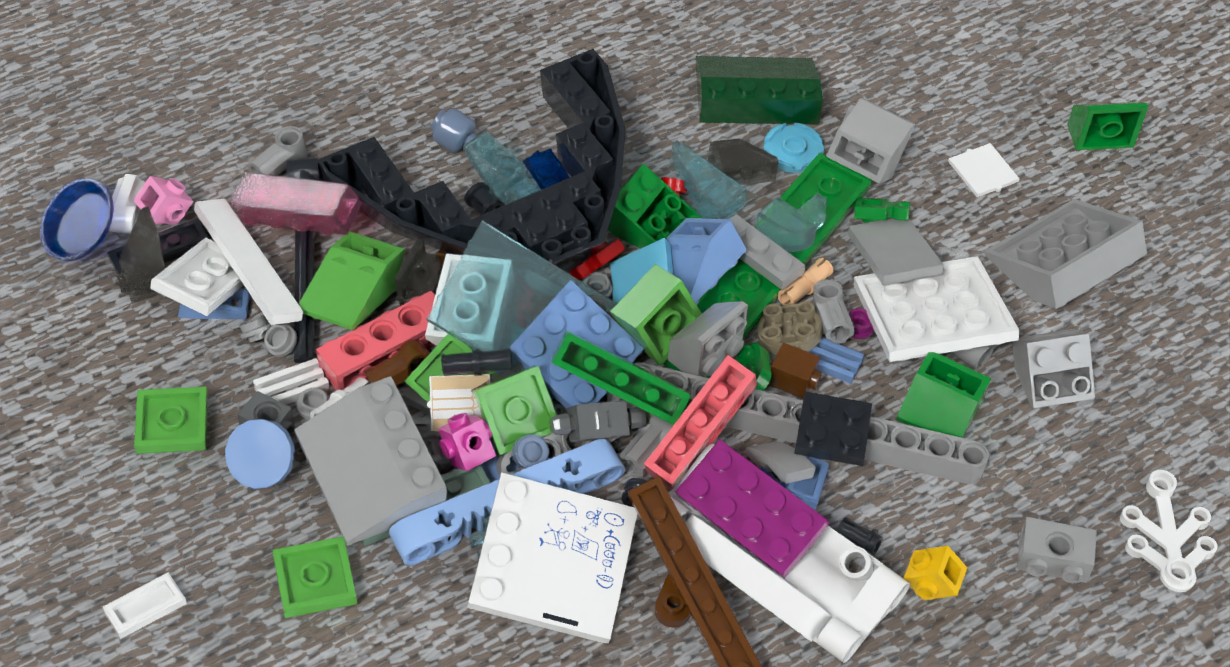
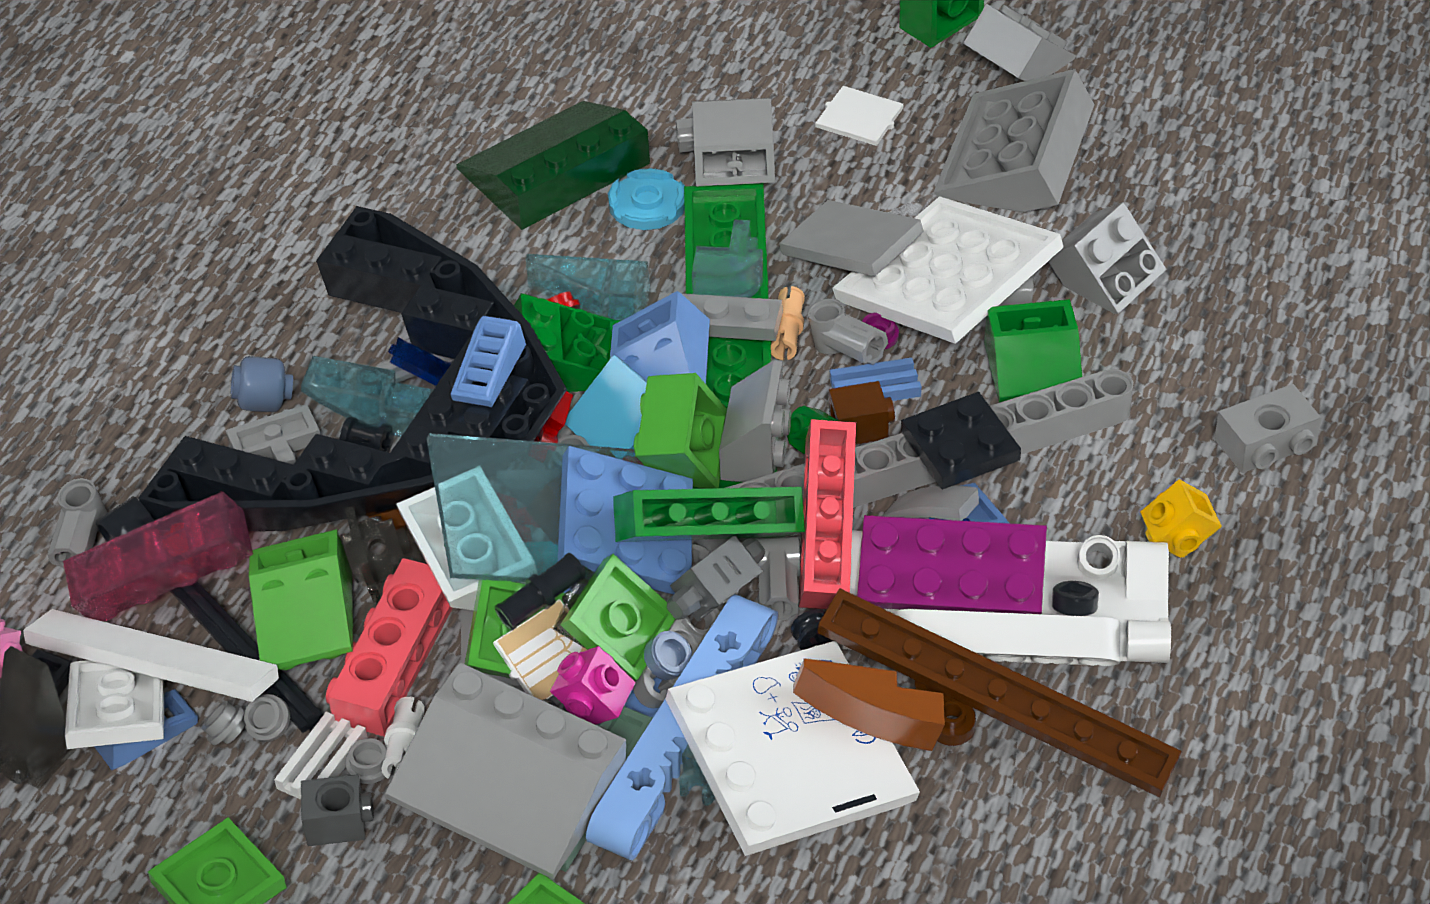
camera: 30 degrees left, 5 degrees down
medium blue tile [225,419,295,489] -> none
reddish brown piece [365,340,430,389] -> none
clear smoke slope [708,138,778,189] -> none
dark tan tile [757,301,823,355] -> none
black pin [836,517,883,555] -> none
green plate [854,198,910,223] -> none
white plant [1120,470,1218,592] -> none
none -> light grey plate [226,404,321,465]
none -> medium blue slope [451,316,526,407]
none -> dark orange slope [793,658,945,751]
none -> light grey slope [963,4,1076,81]
none -> black tile [1052,581,1099,616]

